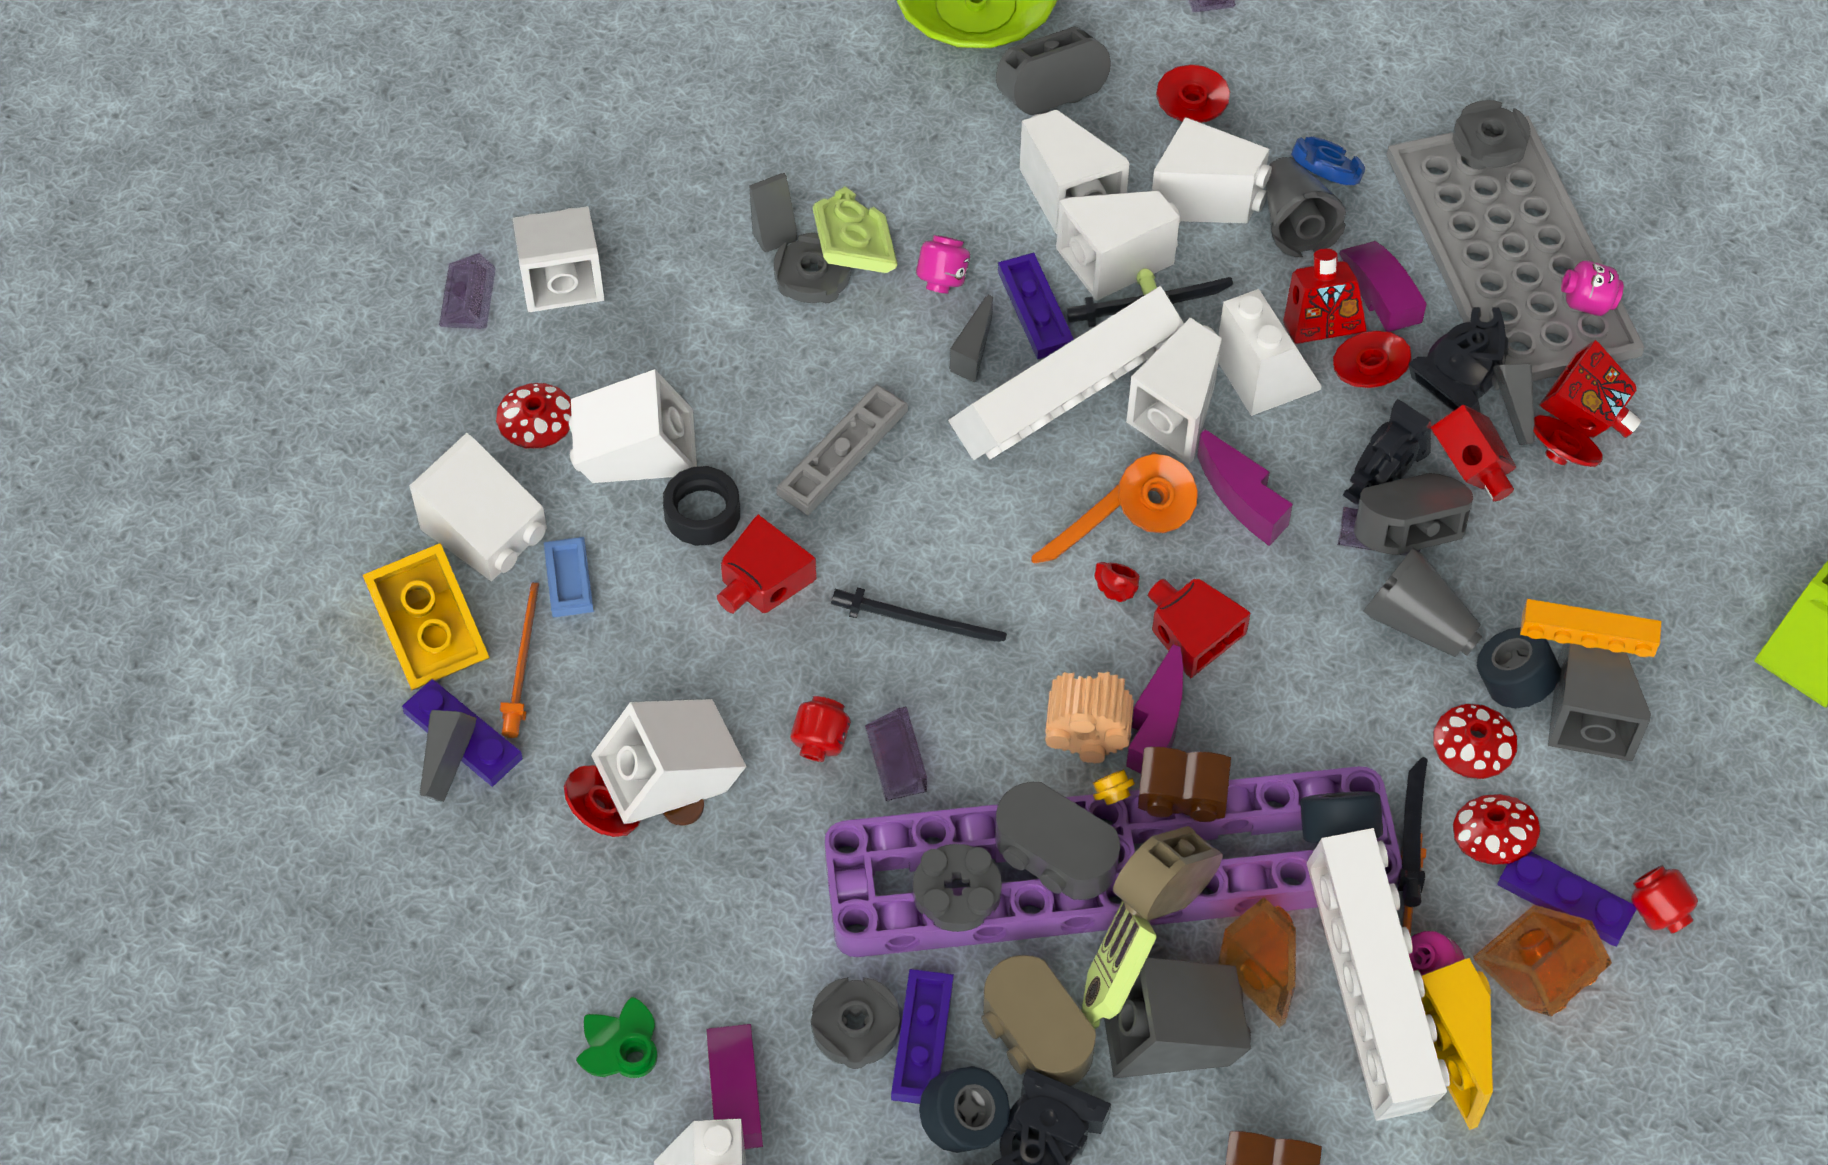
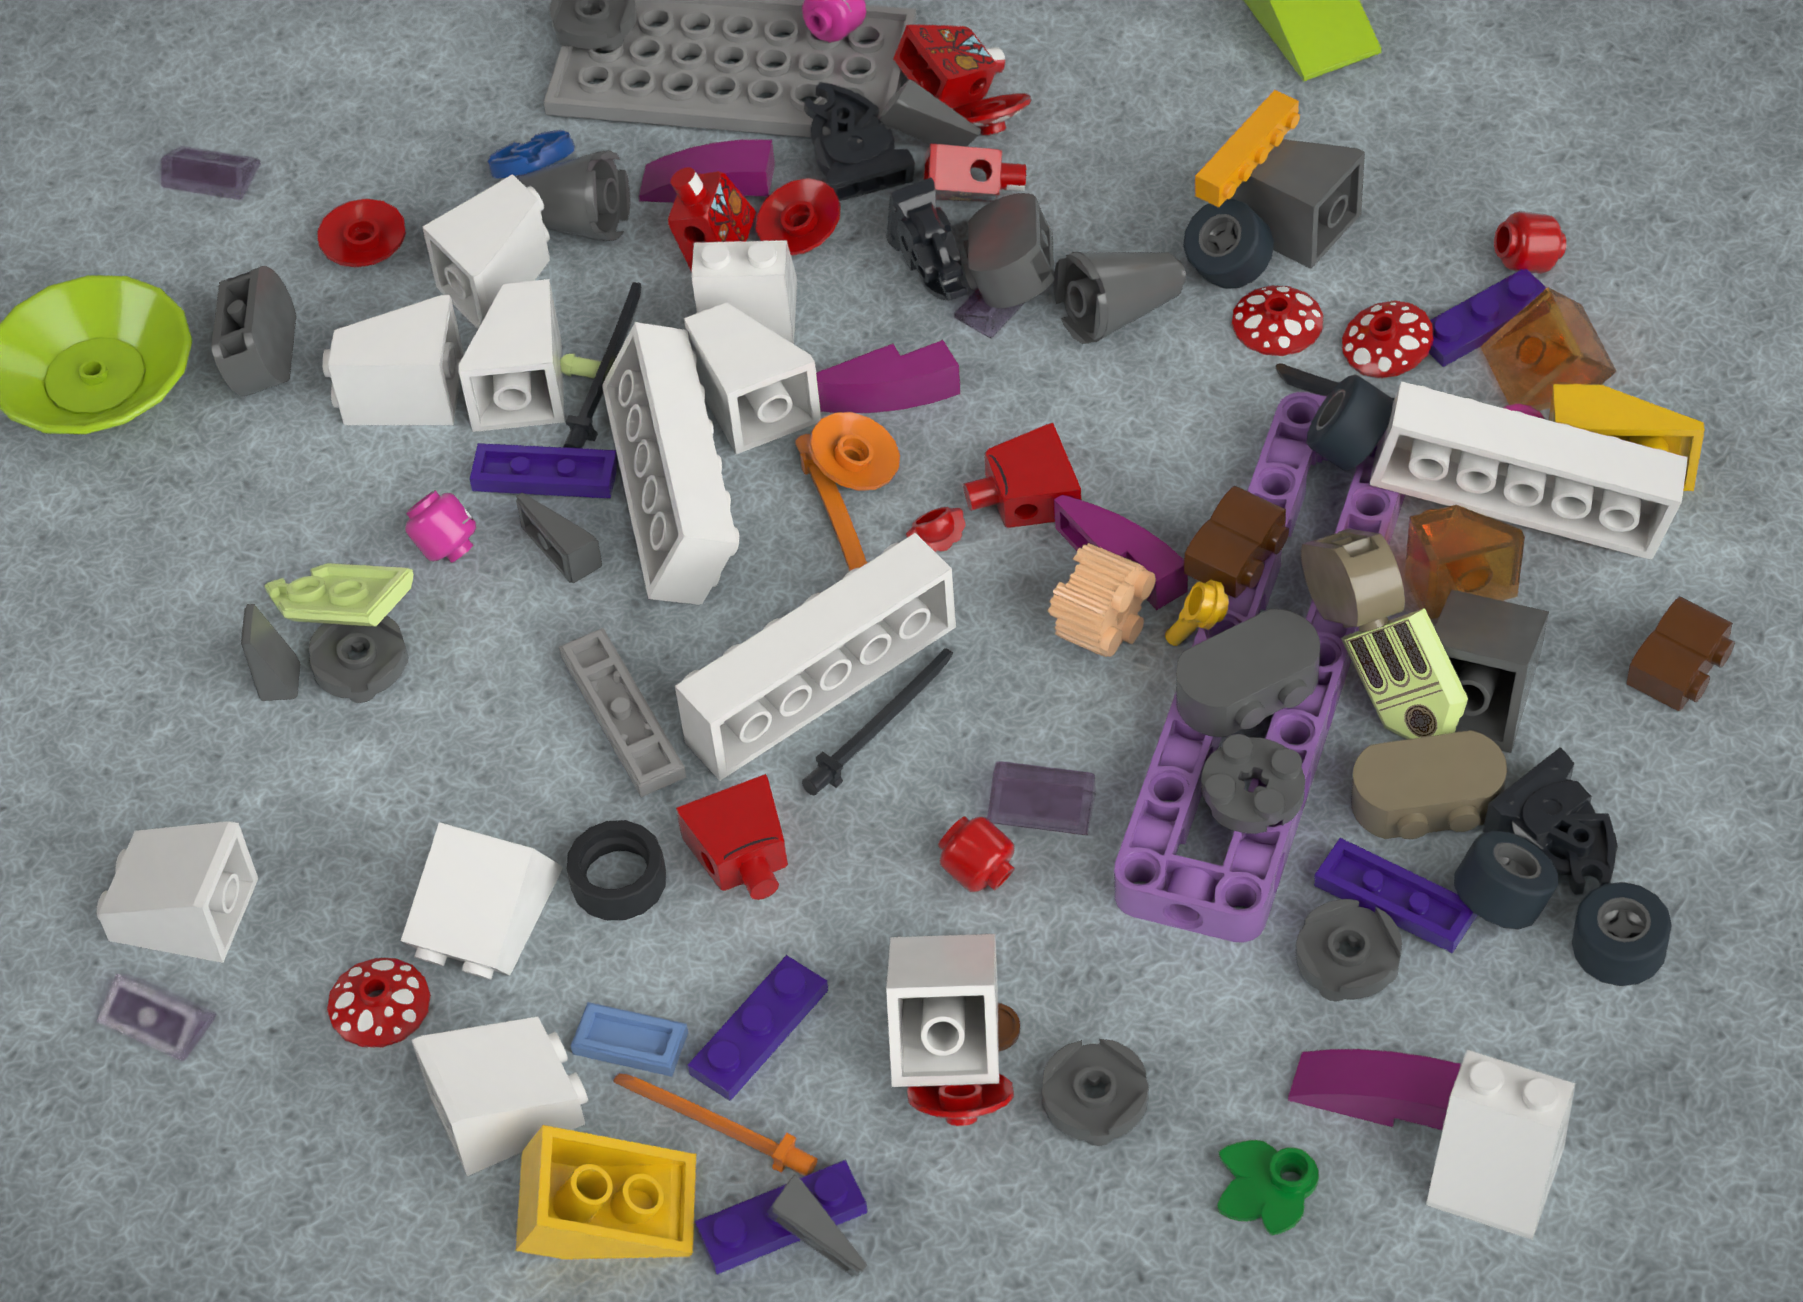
camera: 60 degrees left, 5 degrees down
none -> white brick [675,533,956,781]
none -> dark purple plate [687,955,829,1101]
none -> dark grey plate [1042,1039,1149,1146]

